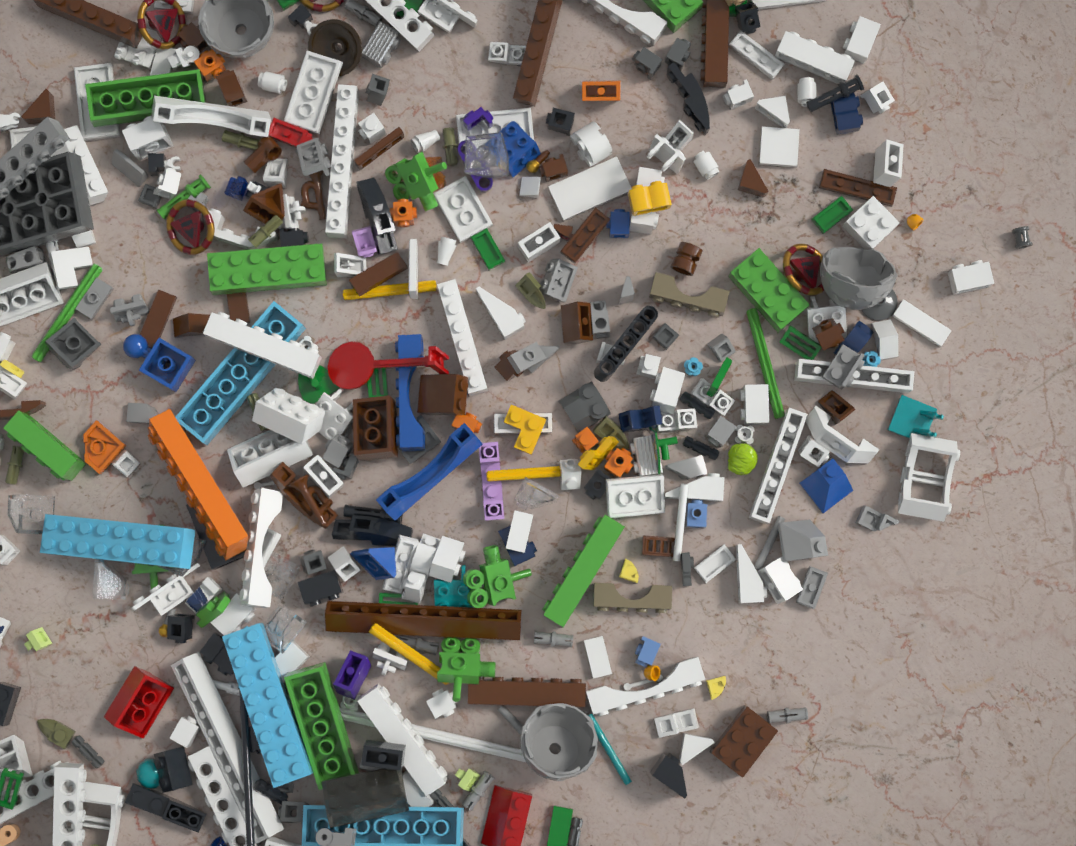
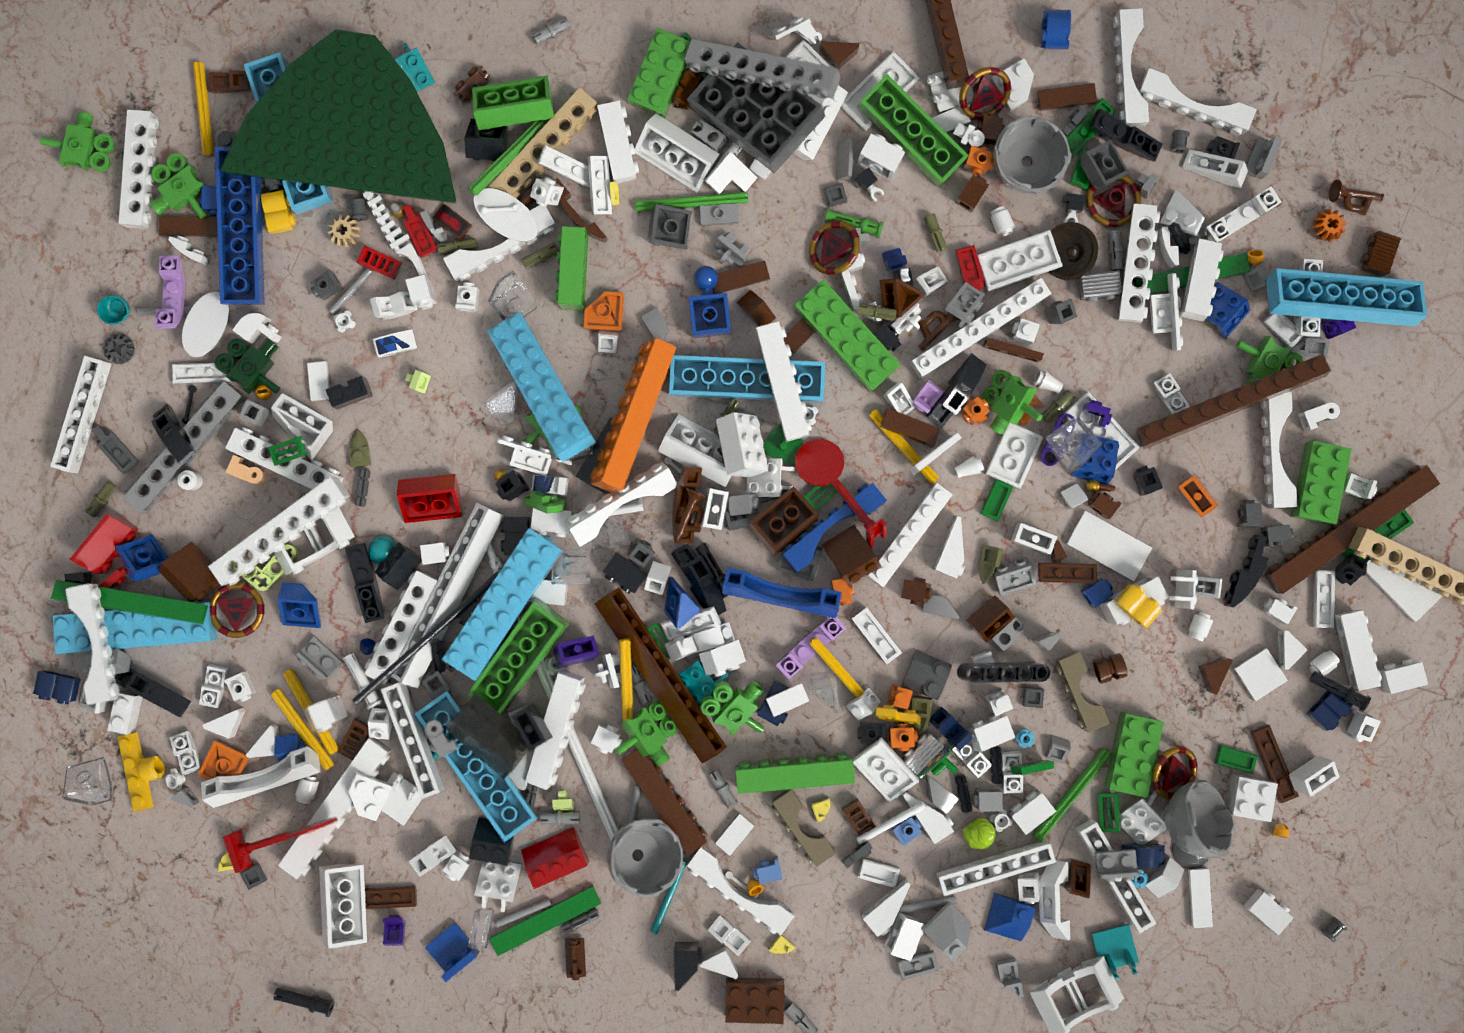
camera: 50 degrees right, 5 degrees up
white arch [152,96,271,137] -> none
white brick [153,167,181,200] -> none
reddish brown piece [244,136,282,173] -> none
yellow plate [504,405,546,455] -> none
light grey plate [507,342,547,374] -> none
white brick [570,121,612,167] -> none
reddish brown brick [812,318,845,351] -> none

